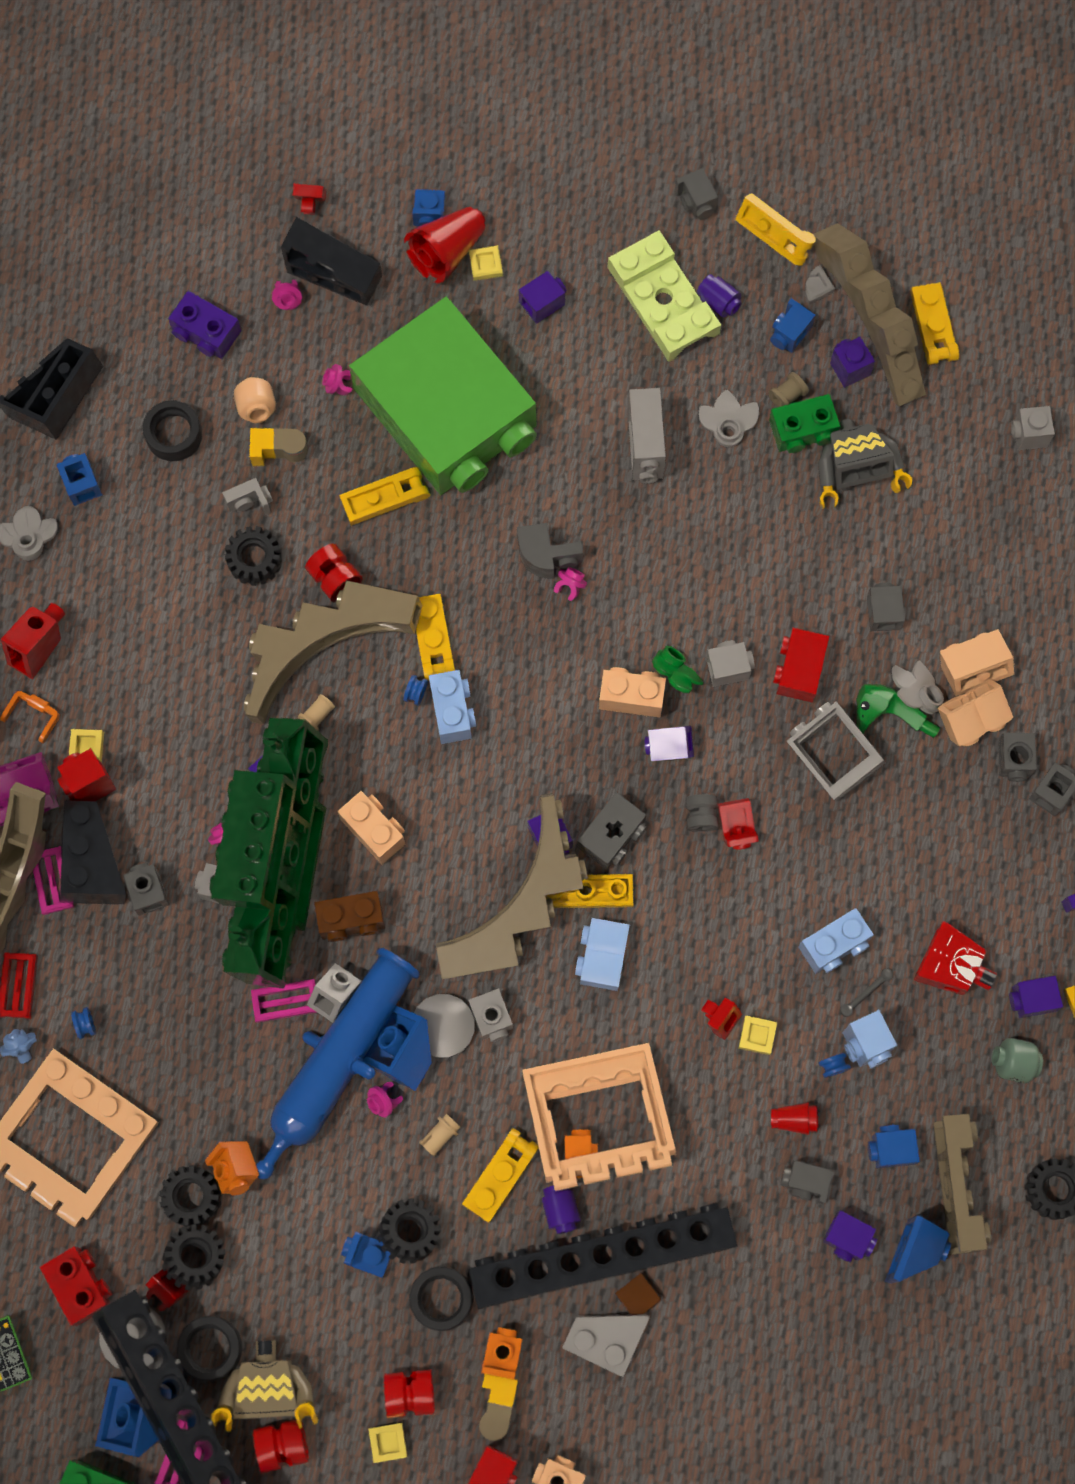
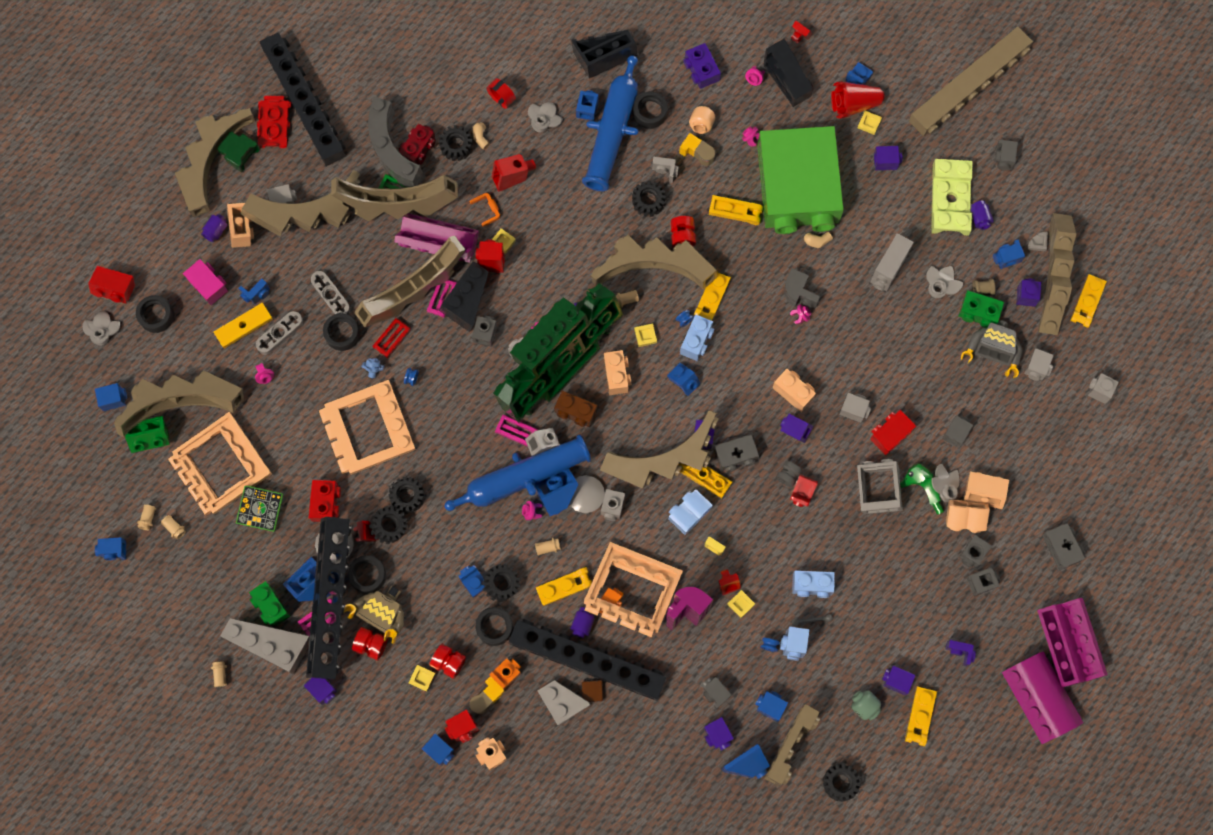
camera: 35 degrees right, 0 degrees up
orange brick [205,1141,259,1196] -> none
green plate [652,646,704,694] -> none
yellow plate [735,193,815,265] -> none
red cone [771,1102,818,1135] -> none
red torso [914,921,997,995] -> none
none -> blue piece [582,56,639,192]
none -> light yellow tile [634,324,657,347]
none -> magenta brick [666,587,713,631]
none -> blue bracket [667,363,700,396]
none -> light yellow tile [705,537,726,556]
none -> tan arm [804,232,833,248]
none -> dark tan brick [909,27,1033,137]
none -> light grey brick [1024,348,1053,381]

